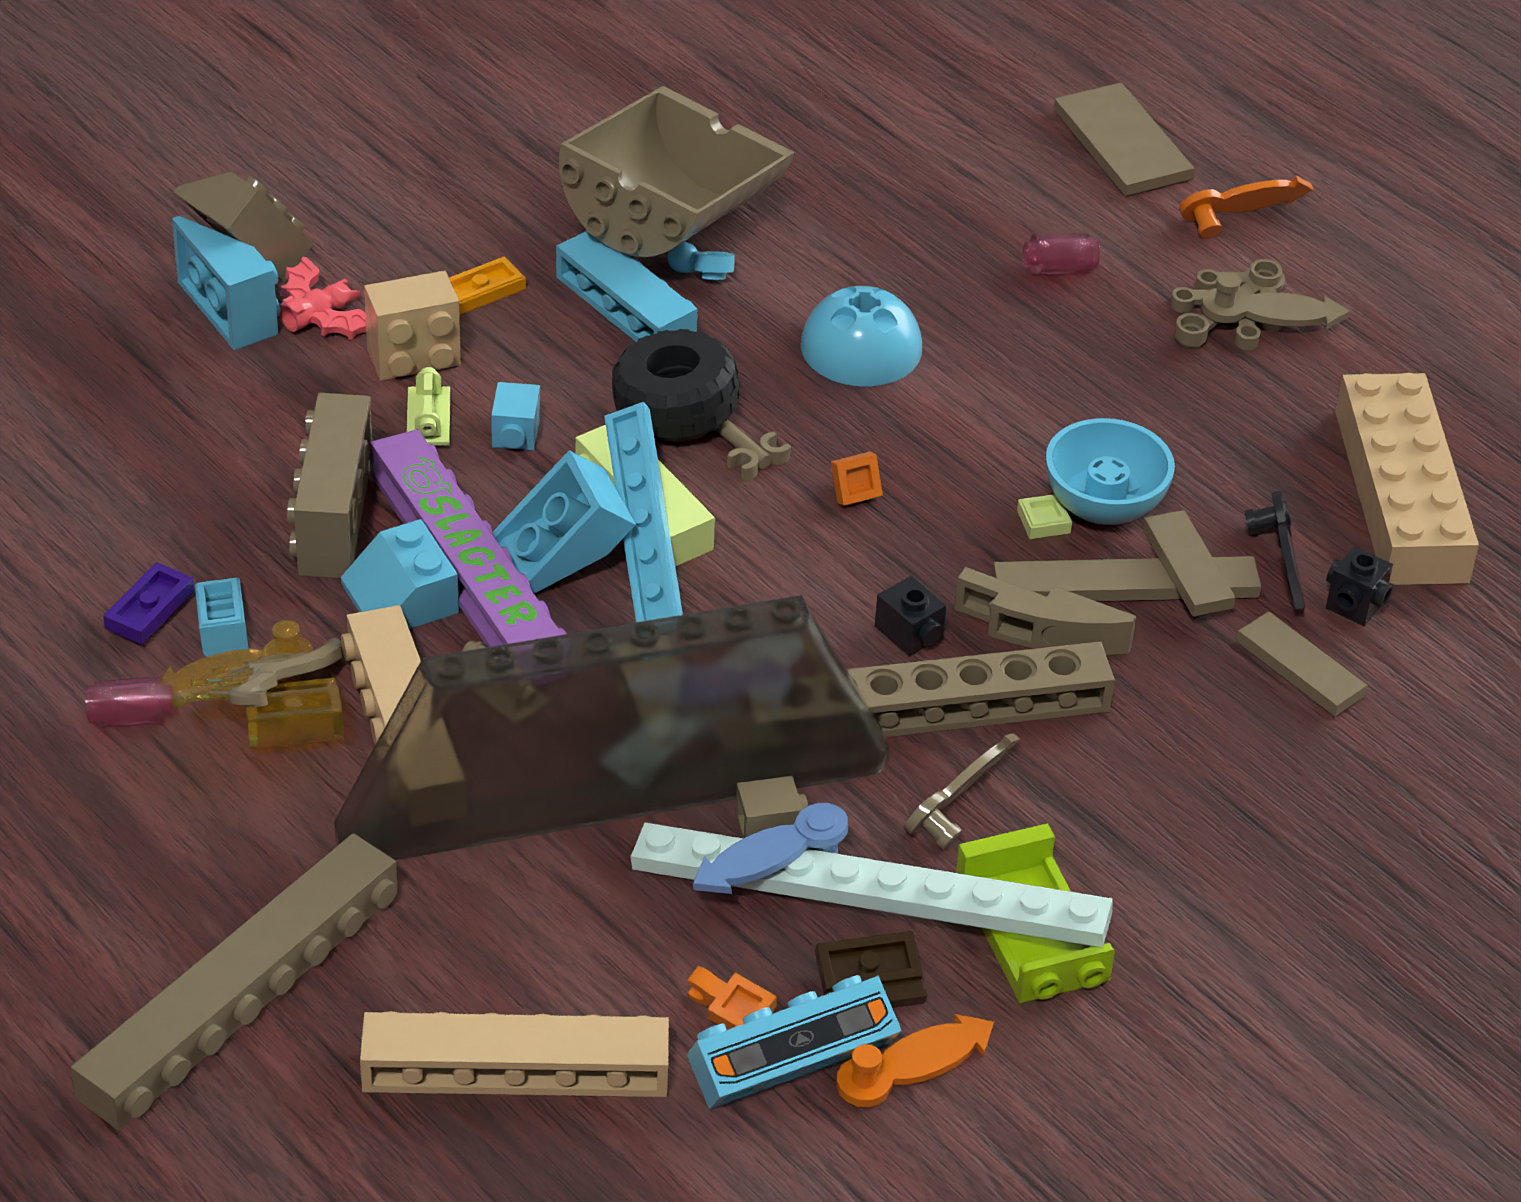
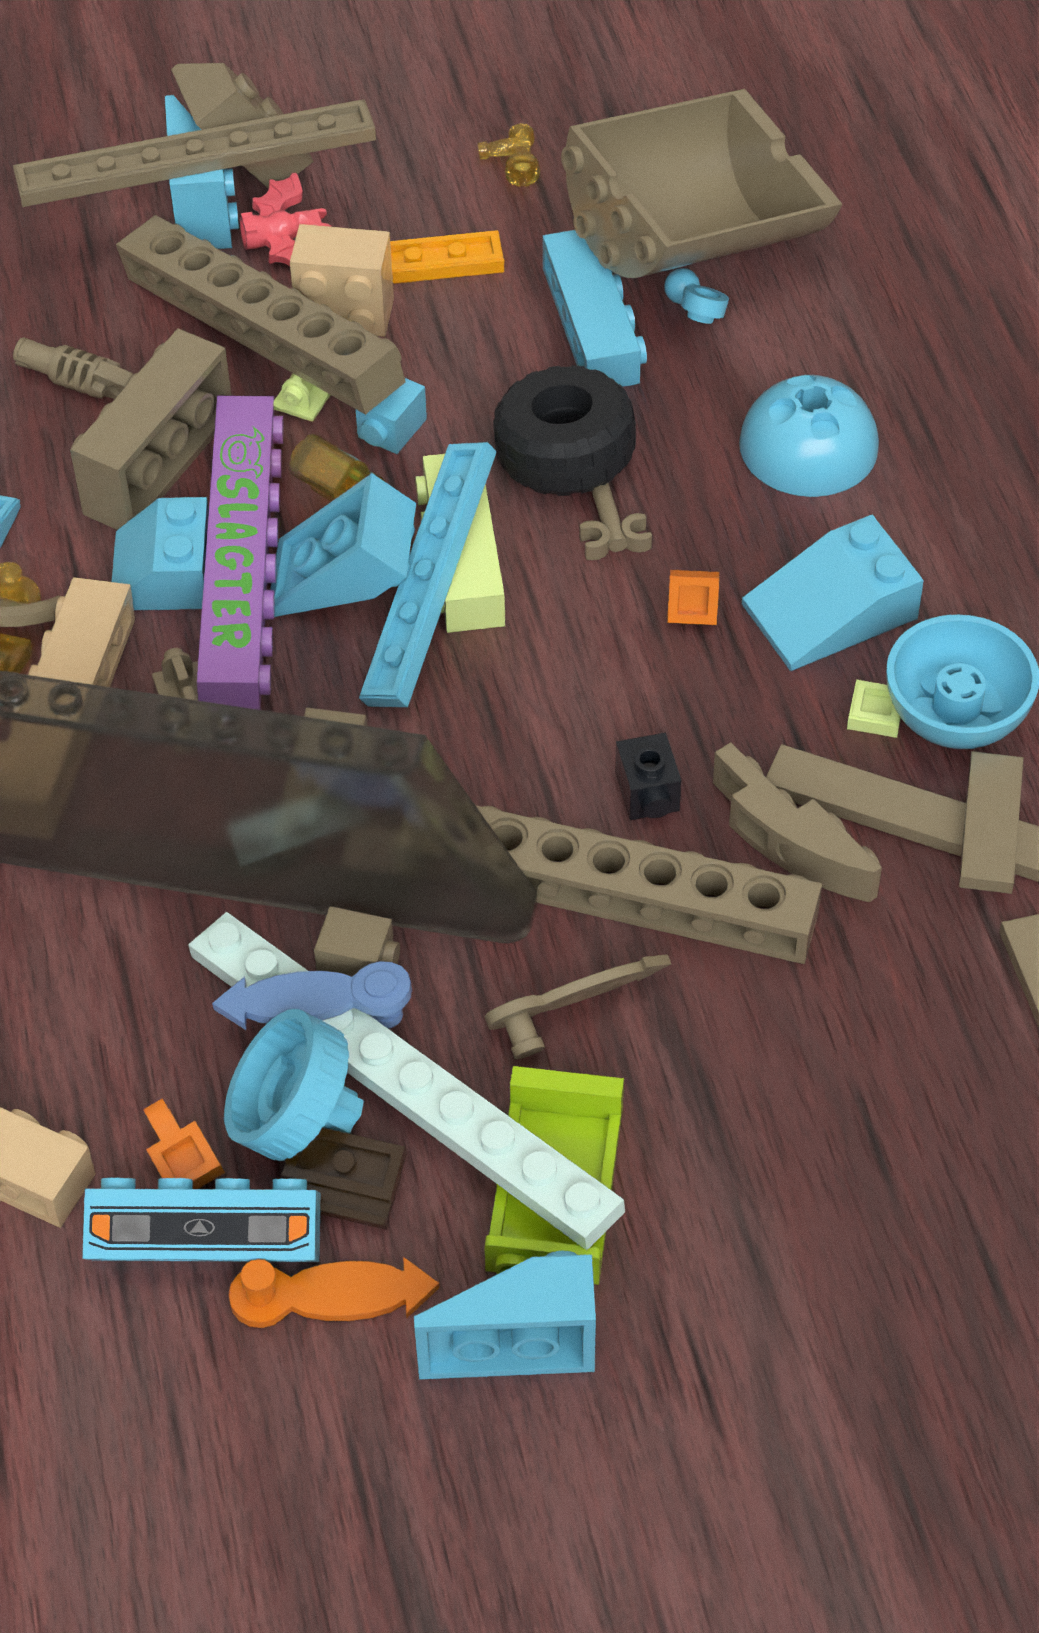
camera: 30 degrees right, 10 degrees up
none -> dark tan tile [13,99,376,207]
none -> dark tan hinge [13,337,133,399]
none -> dark tan brick [116,215,406,415]
none -> medium azure piece [224,1009,364,1161]
none -> clear yellow brick [289,434,385,502]
none -> medium azure slope [414,1251,596,1379]
none -> clear yellow piece [478,124,540,187]
none -> medium azure slope [742,514,924,671]

